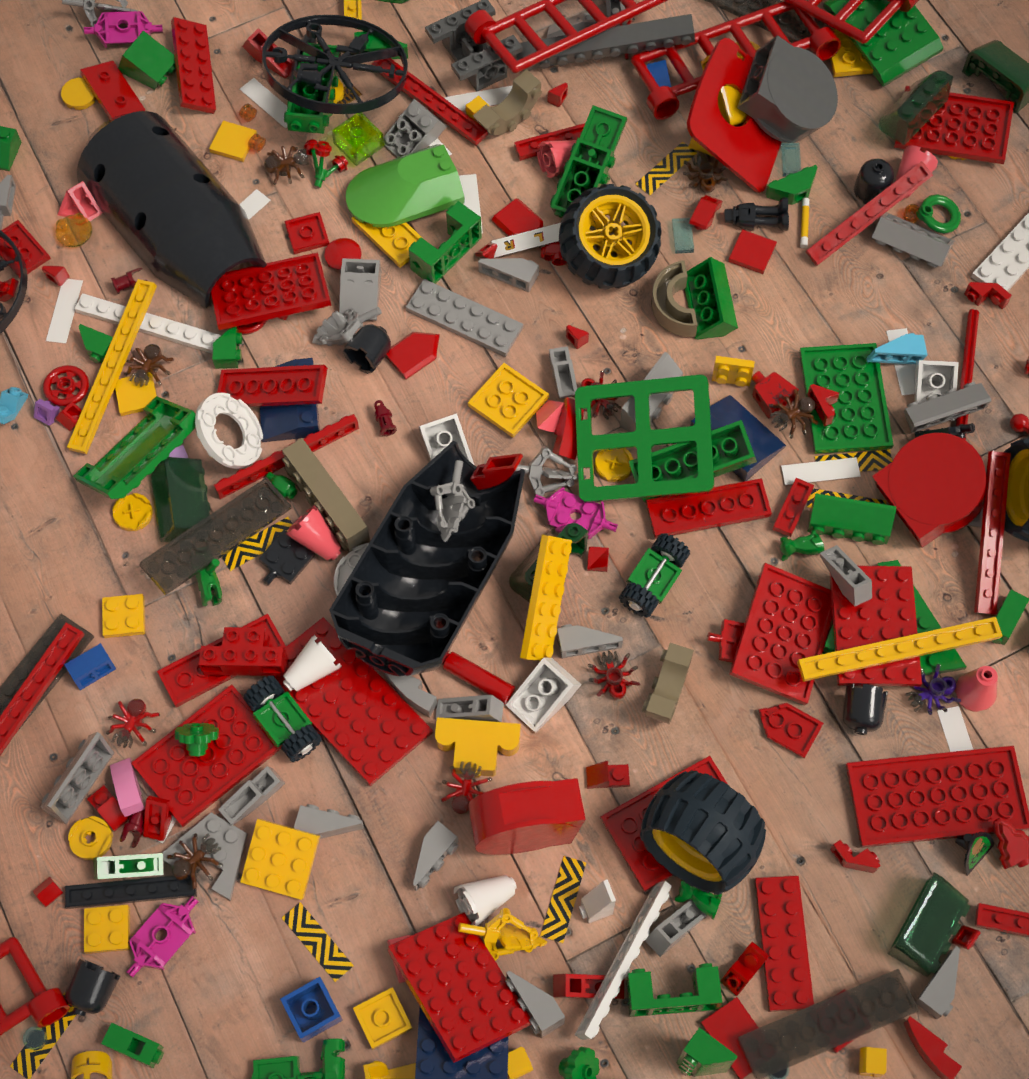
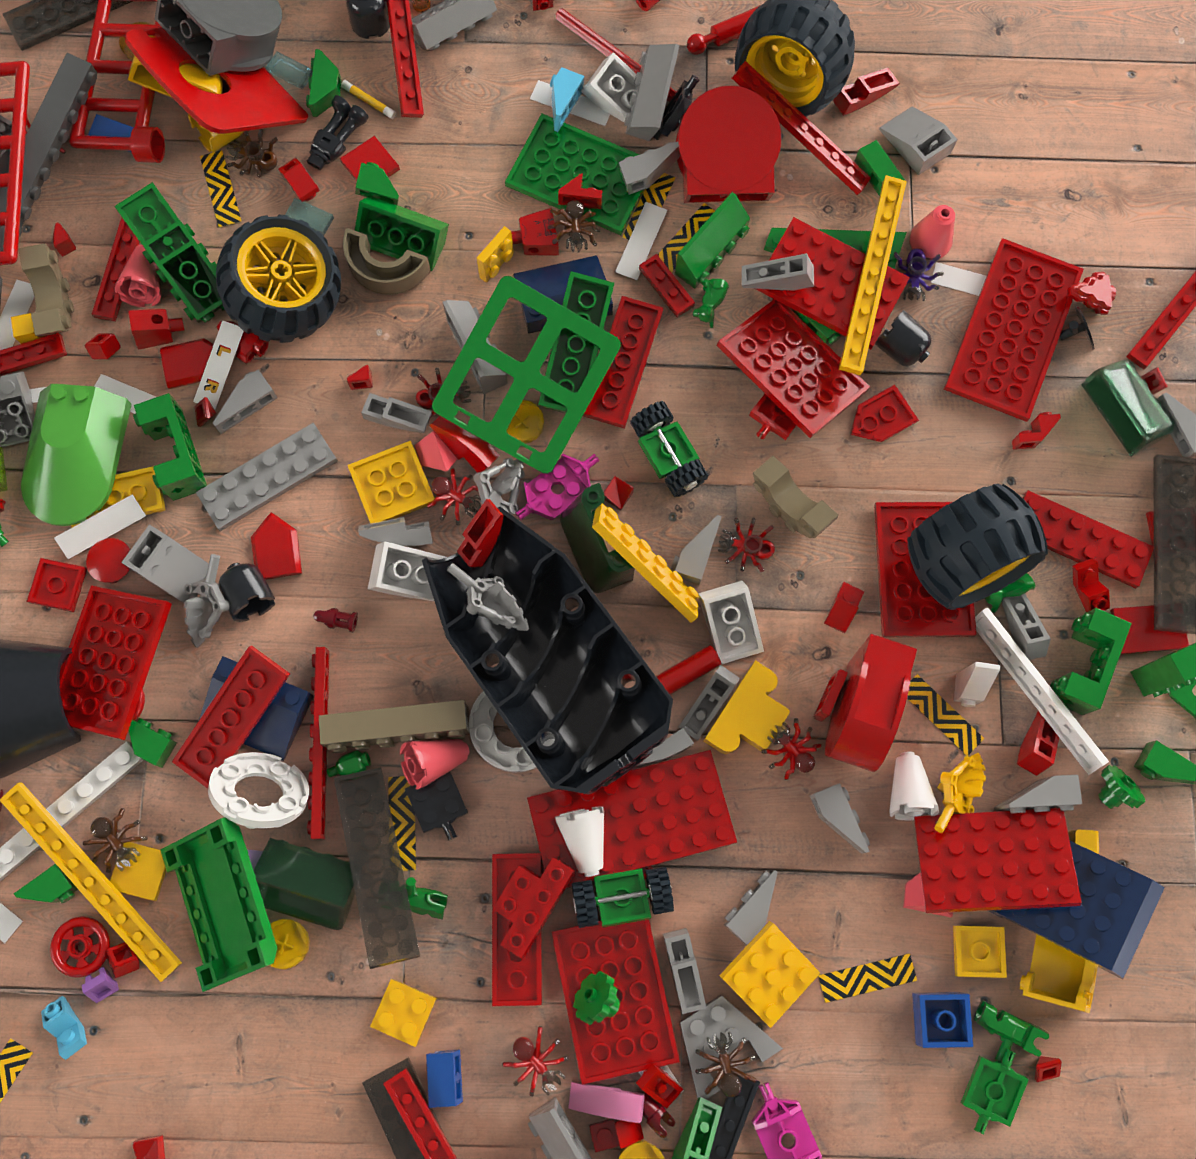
camera: 65 degrees left, 10 degrees up
none -> white sticker [54,494,146,559]
none -> red slope [84,333,121,359]
none -> red torso [128,309,185,350]
none -> green slope [355,162,399,205]
none -> light grey slope [358,517,433,546]
none -> animal [426,468,481,526]
none -> light grey slope [619,141,680,195]

